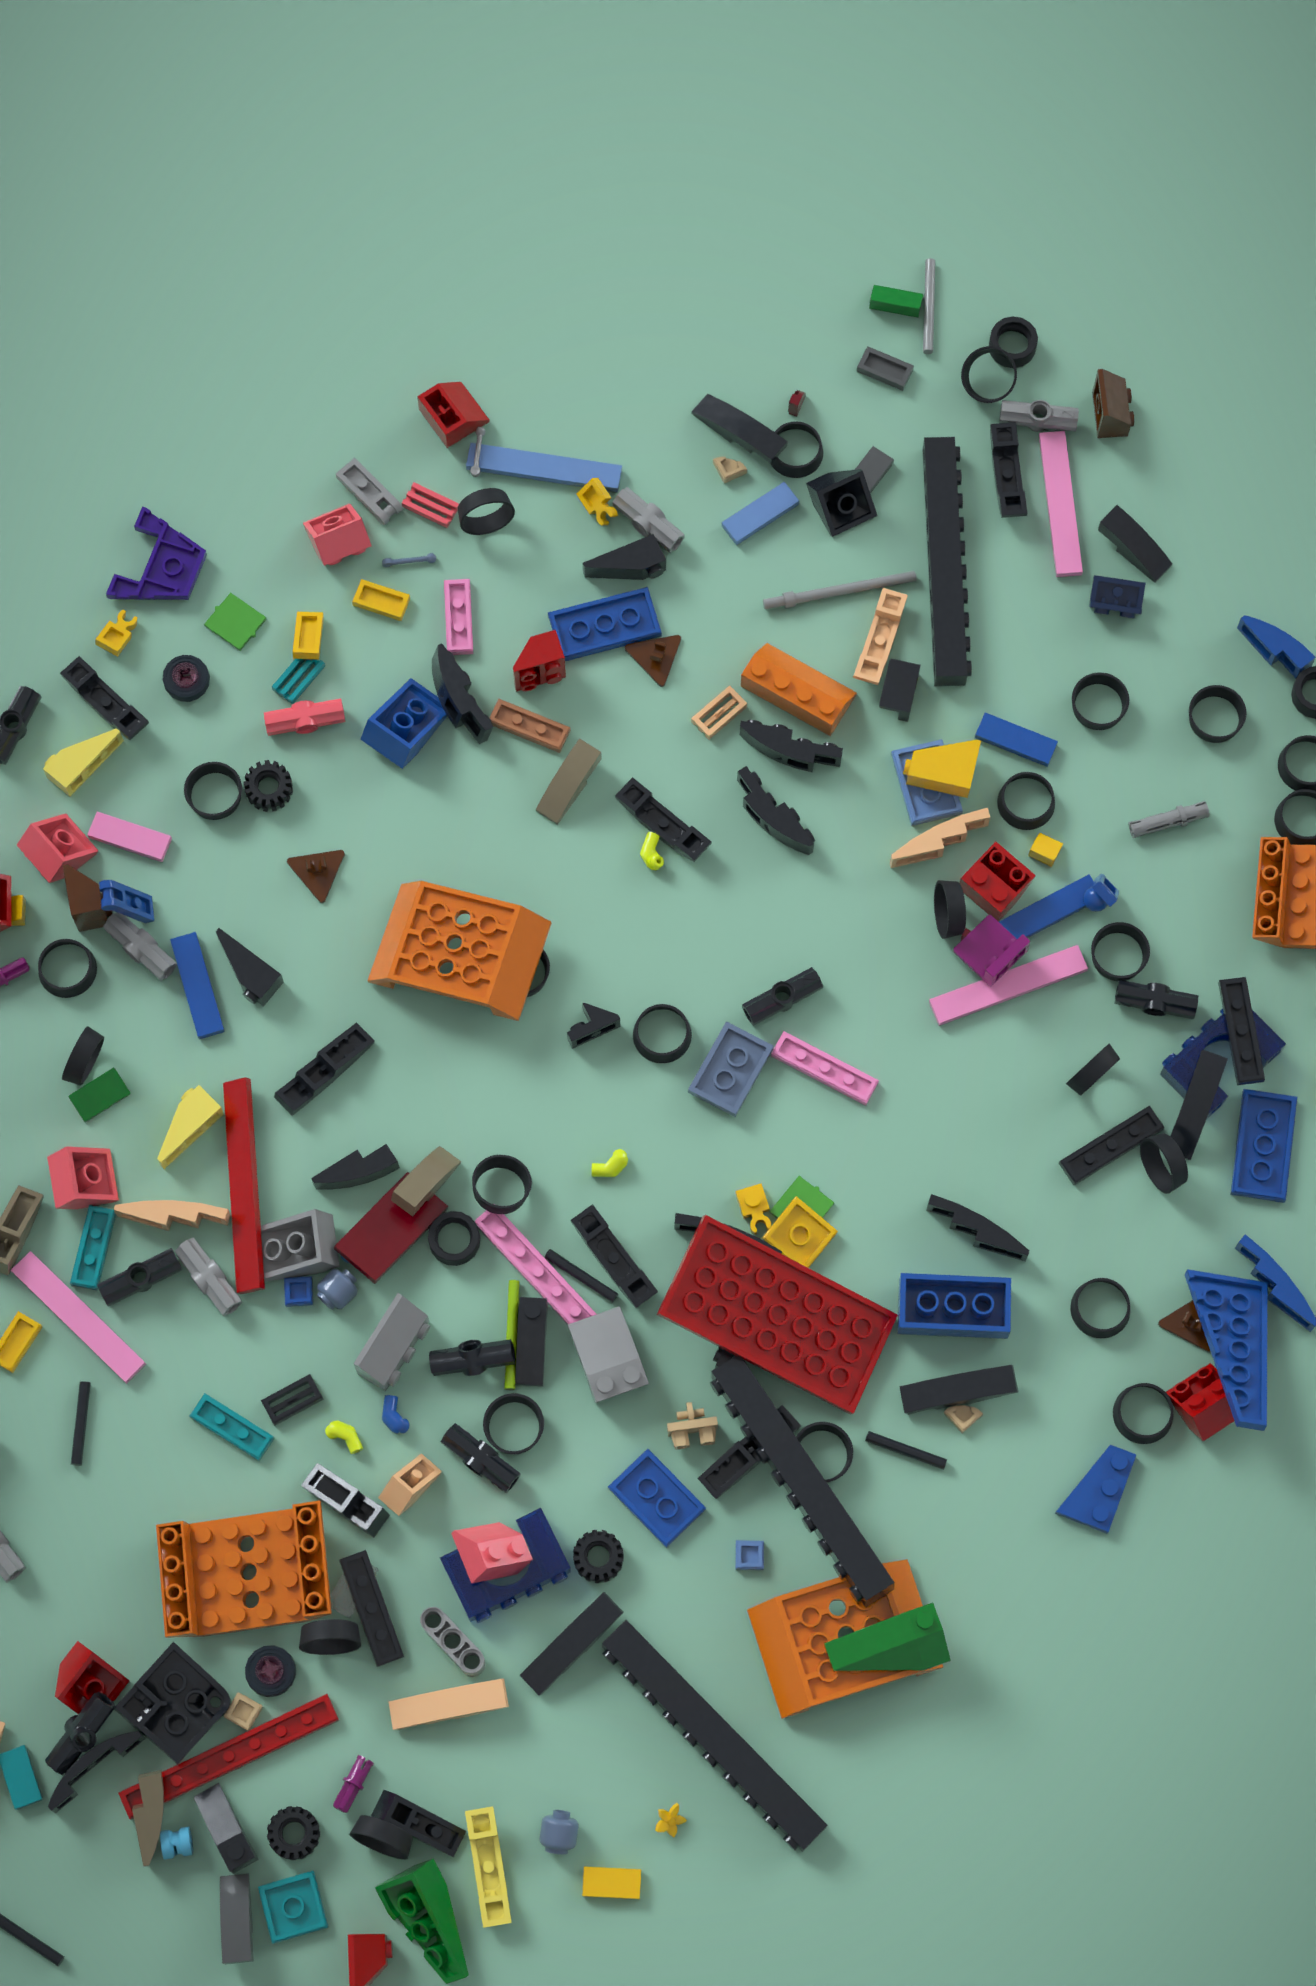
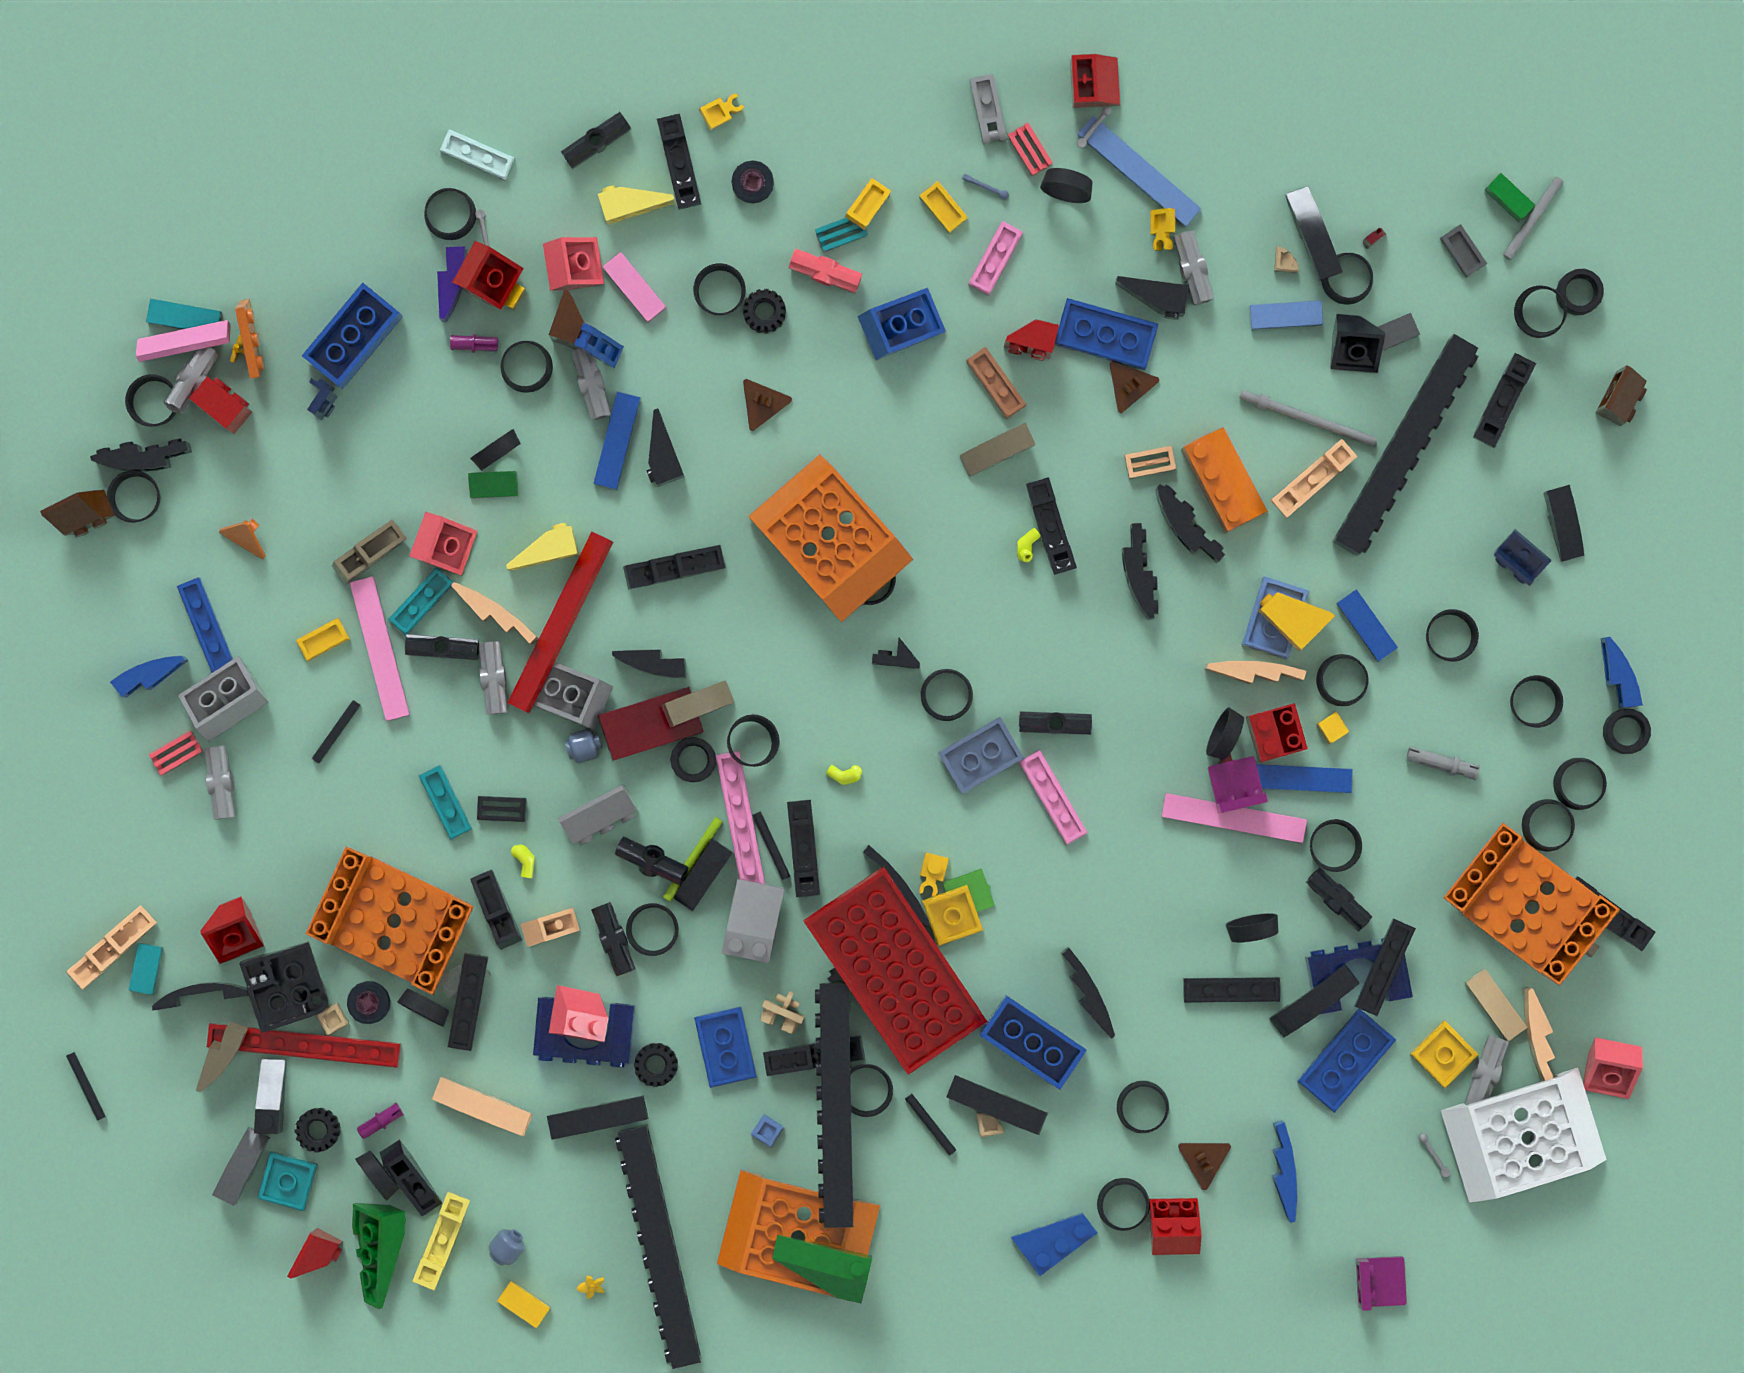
camera: 25 degrees right, 15 degrees up
black piece [45,1692,116,1775] -> none
dark purple wing [106,506,207,600] -> none
medium azure wheel [160,1827,193,1860] -> none
bright green piece [204,592,266,651] -> none
blue tile [284,1276,313,1307] -> none
coral slope [303,504,372,566] -> none
blue arm [382,1395,410,1434] -> none
light grey beam [420,1607,485,1677] -> none
black slope [432,643,494,744] -> none
black panel [879,659,921,722] -> none
light grey piece [999,400,1079,432] -> none
bright pink tile [1039,431,1083,577] -> none
blue tile [1083,874,1119,912] -> none
black tyre [1140,1133,1188,1194] -> none
blue wing [1185,1269,1268,1431] -> none

